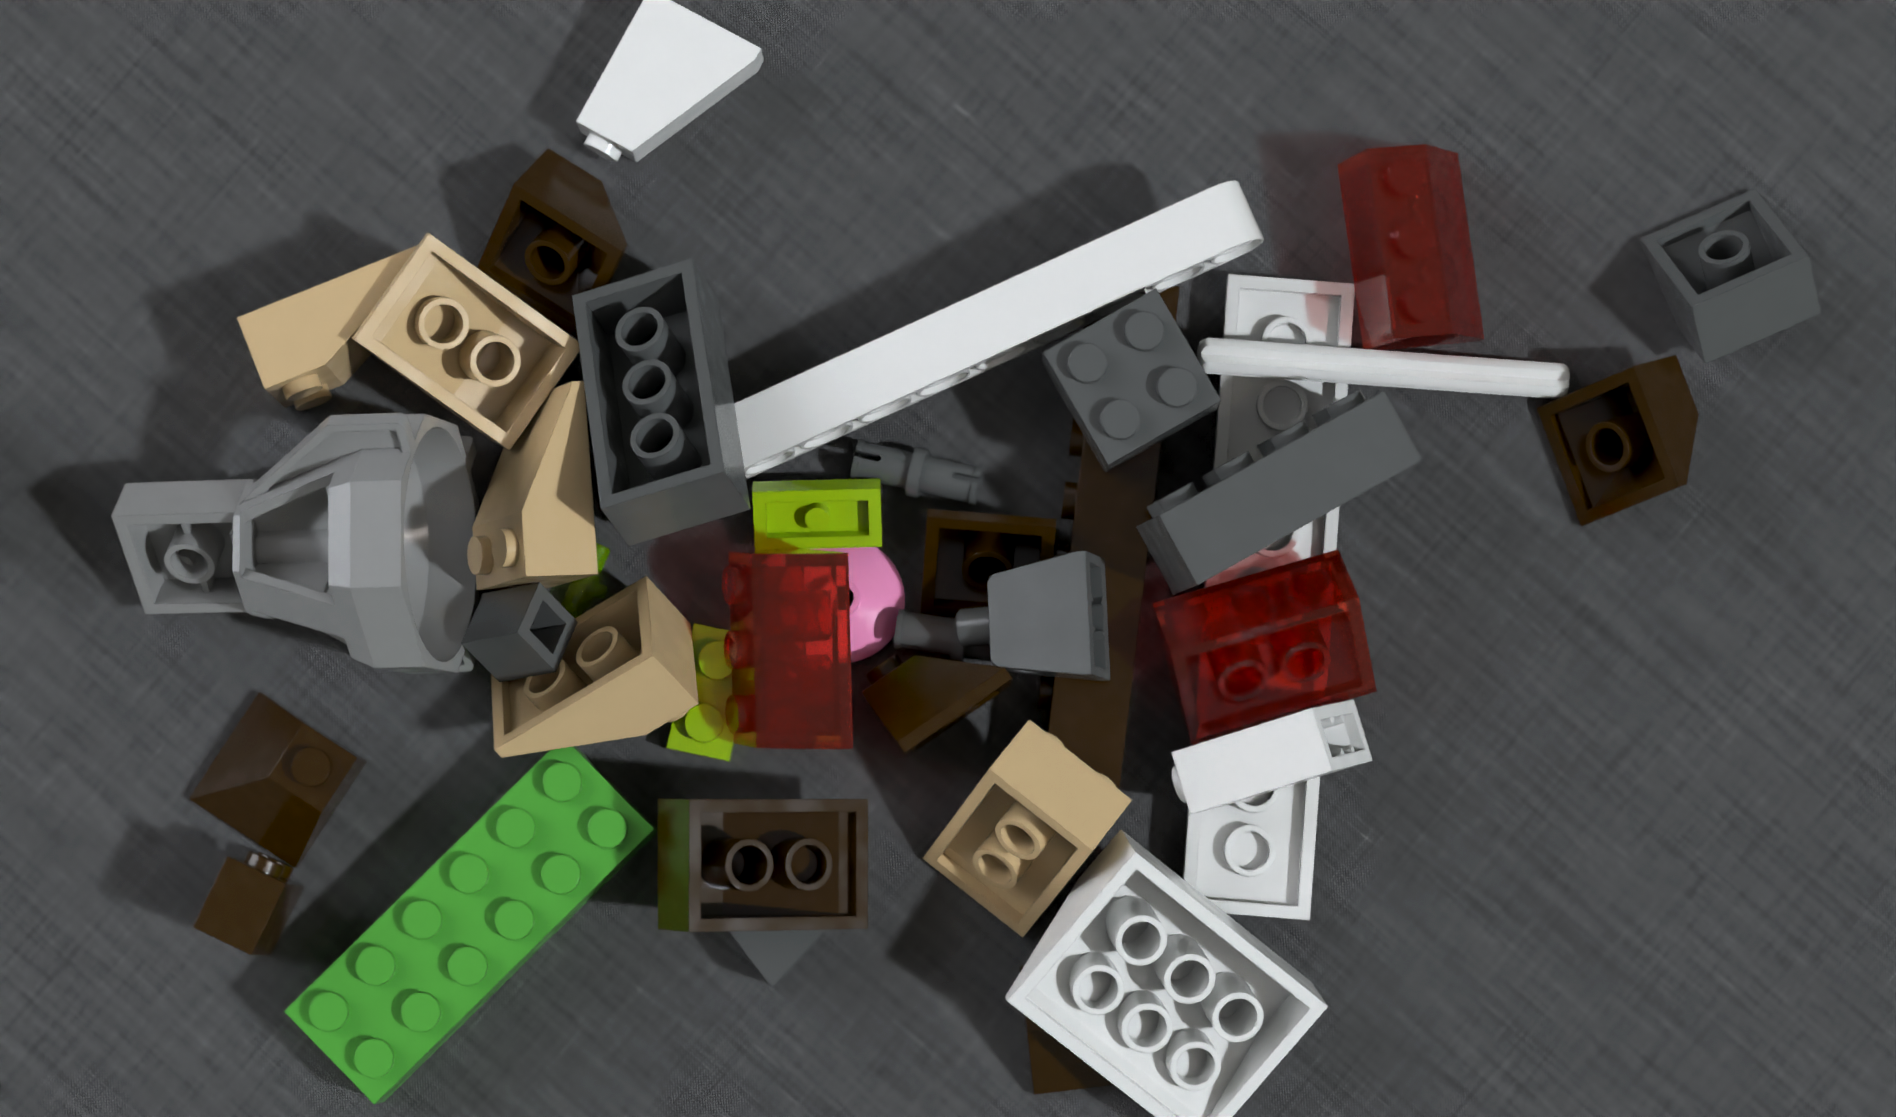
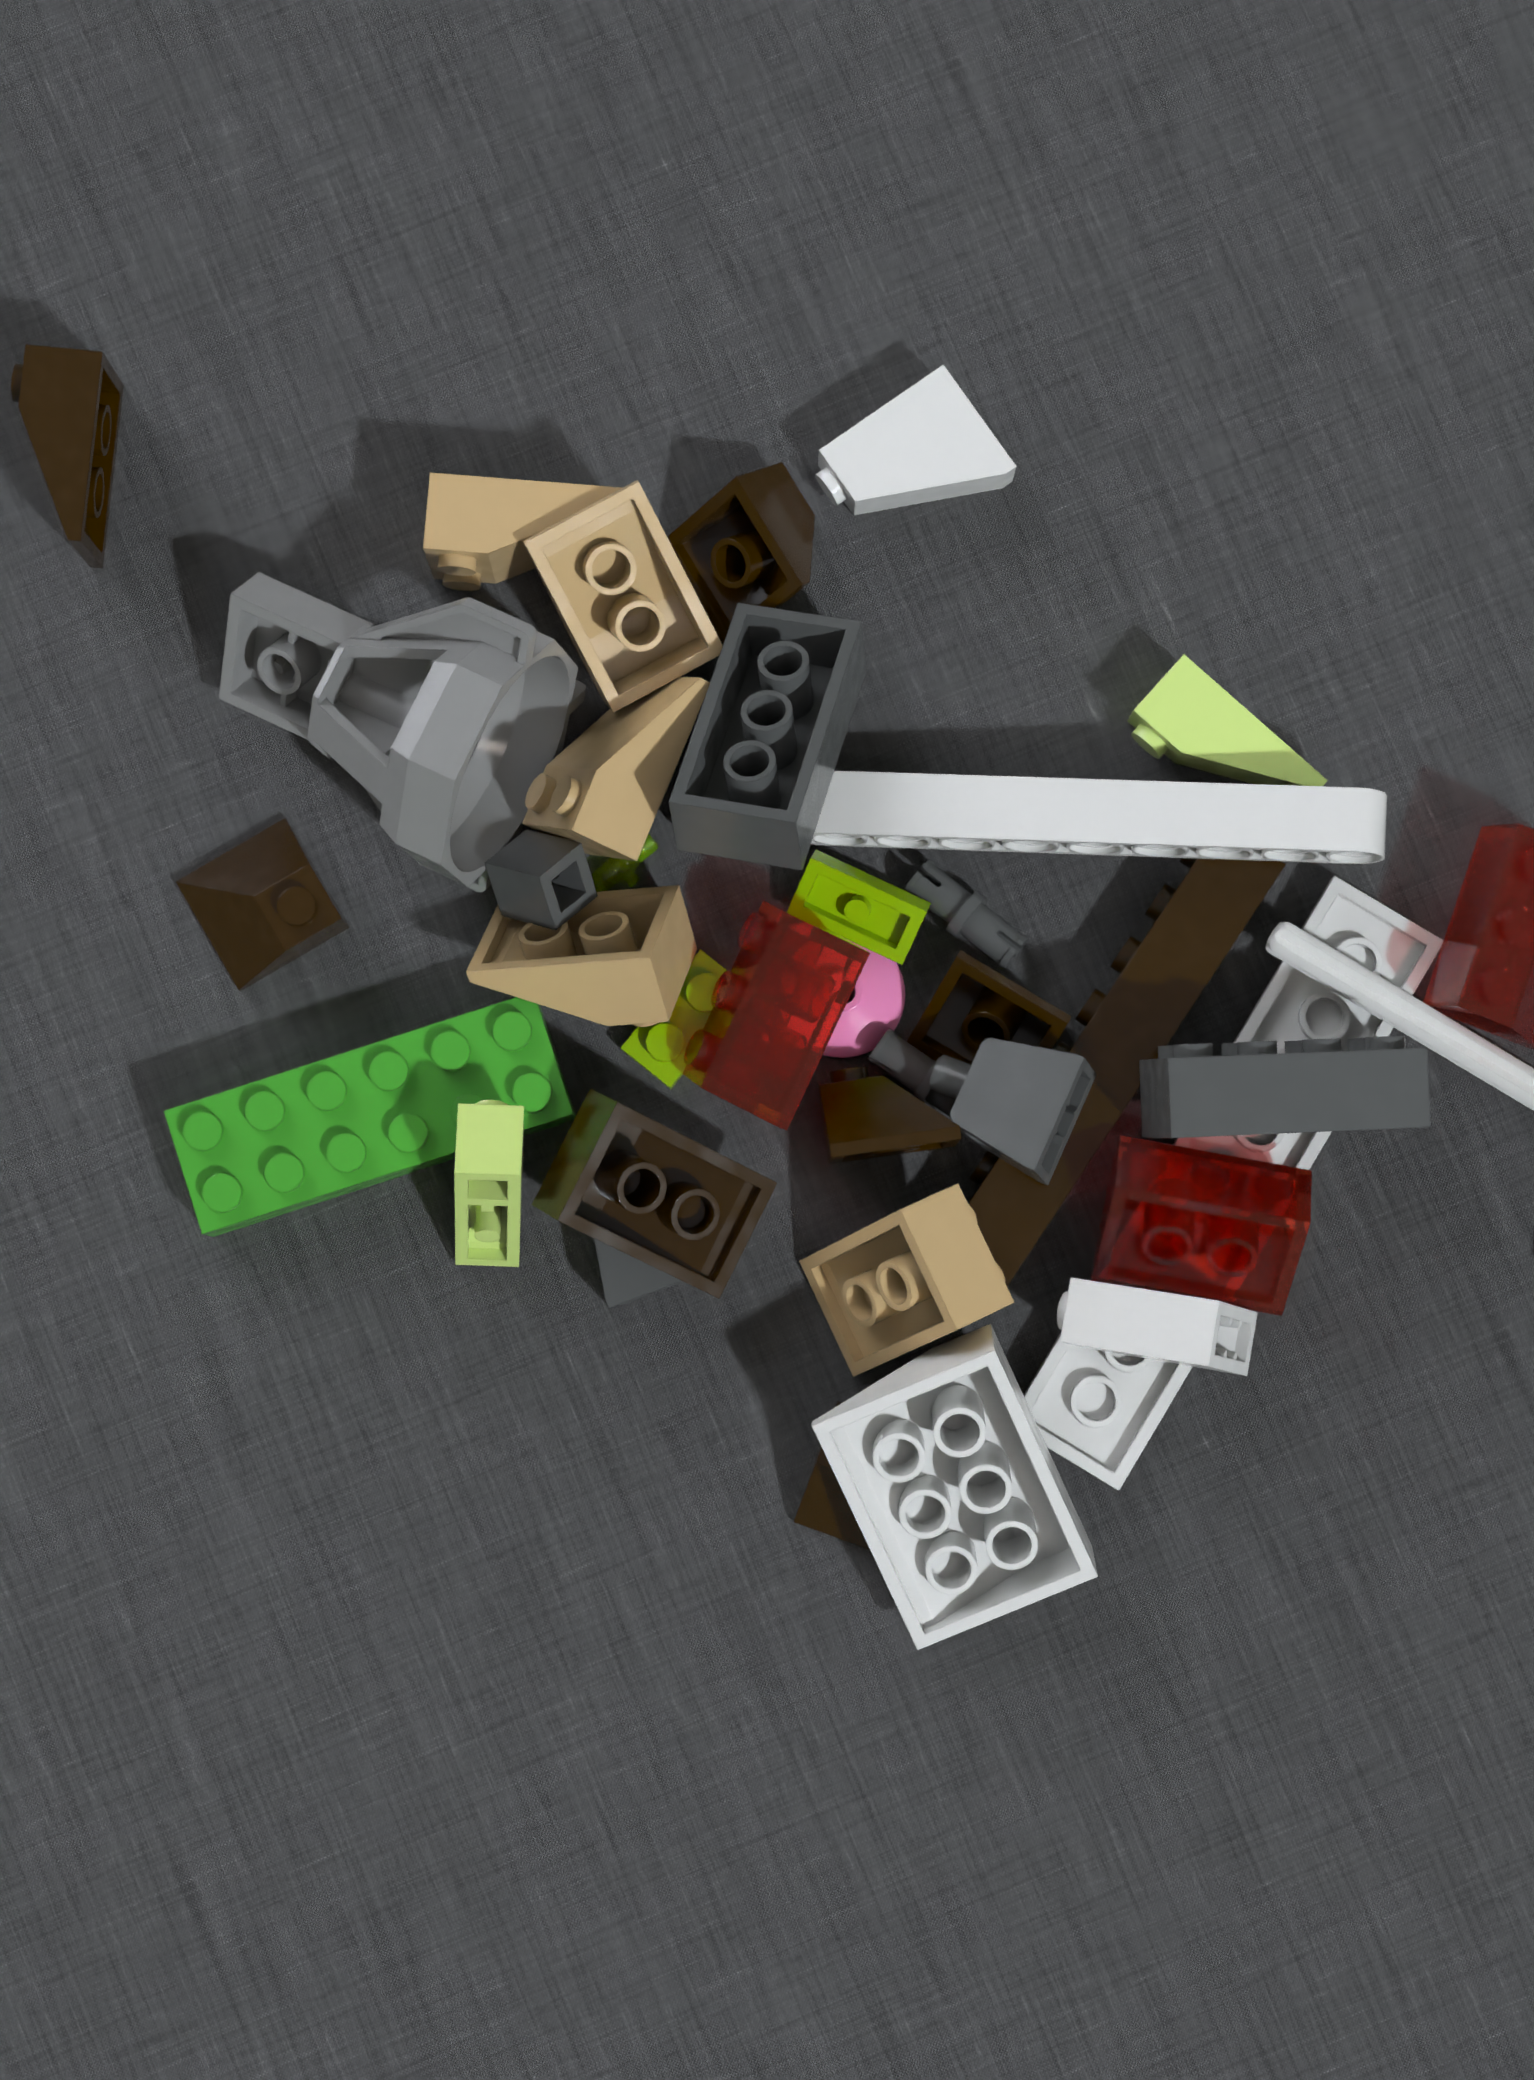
camera: 25 degrees right, 0 degrees up
dark brown brick [193,850,304,956] -> none
dark grey brick [1041,288,1221,473] -> none
none -> yellowish green slope [454,1100,524,1267]
none -> yellowish green slope [1127,654,1328,786]

